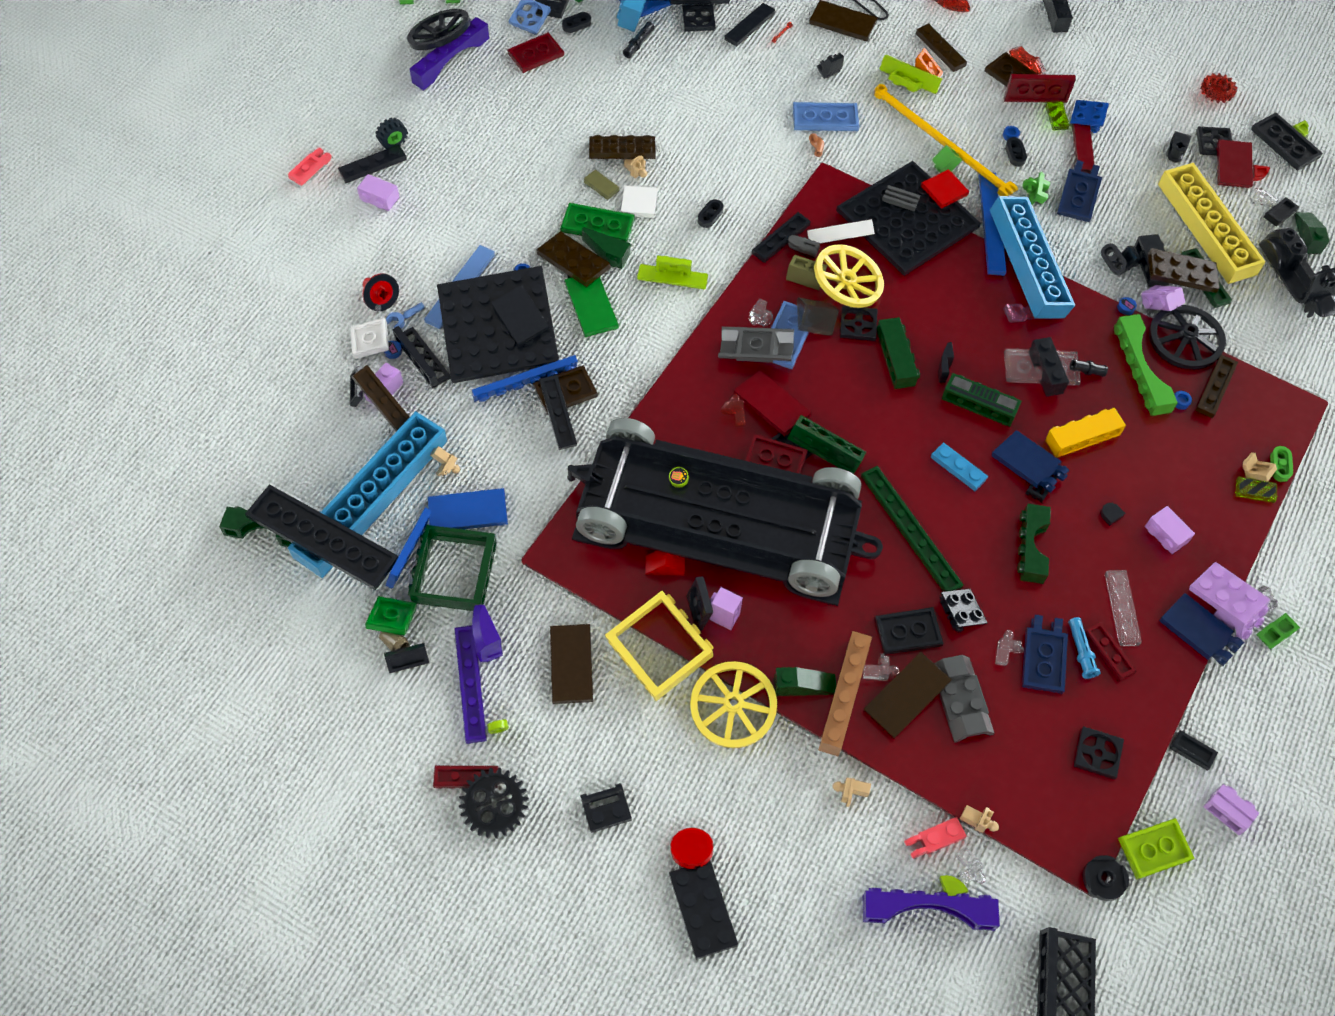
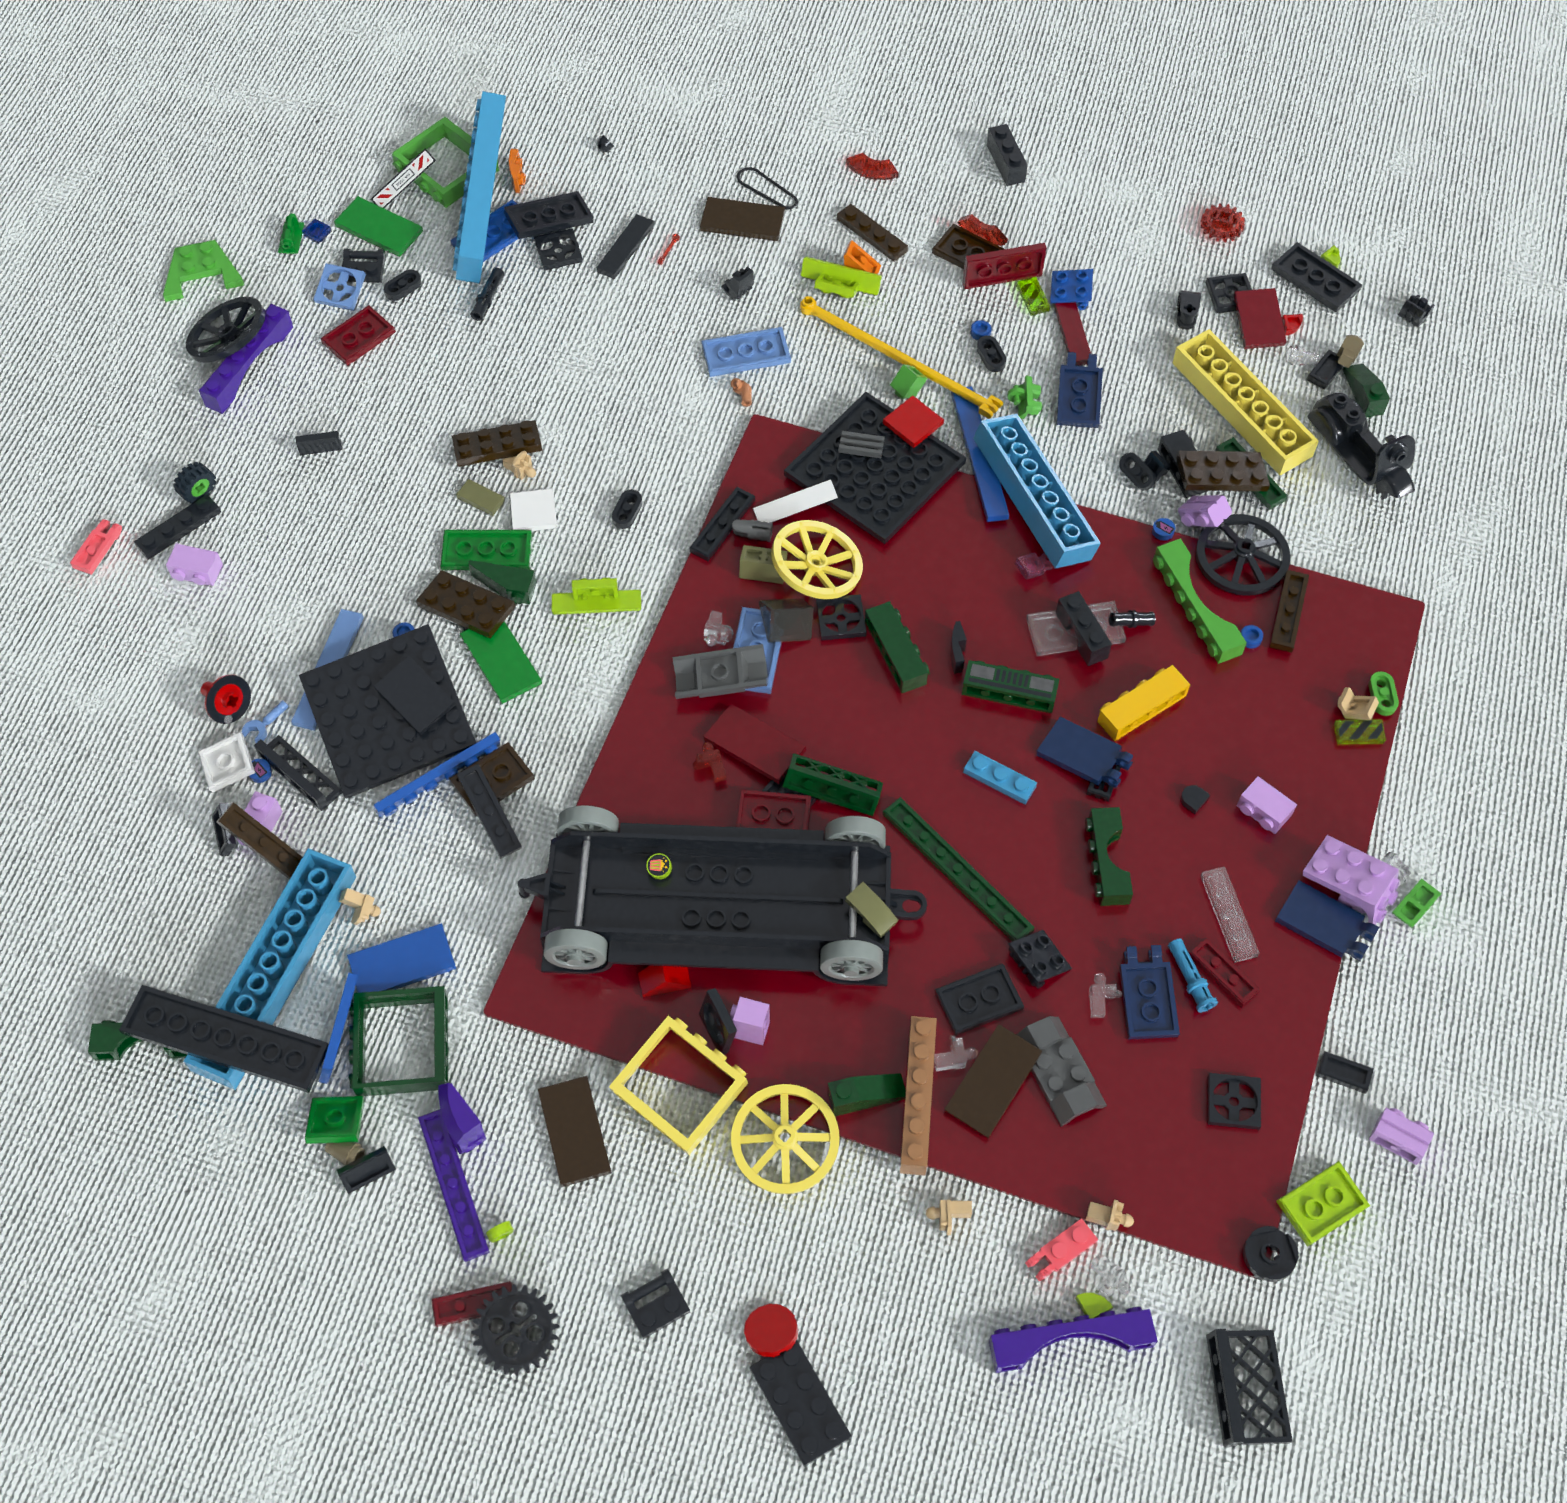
camera: 10 degrees left, 0 degrees up
none -> black tile [295,431,343,456]
none -> olive slope [845,882,898,938]
none -> dark tan piece [1336,335,1364,368]

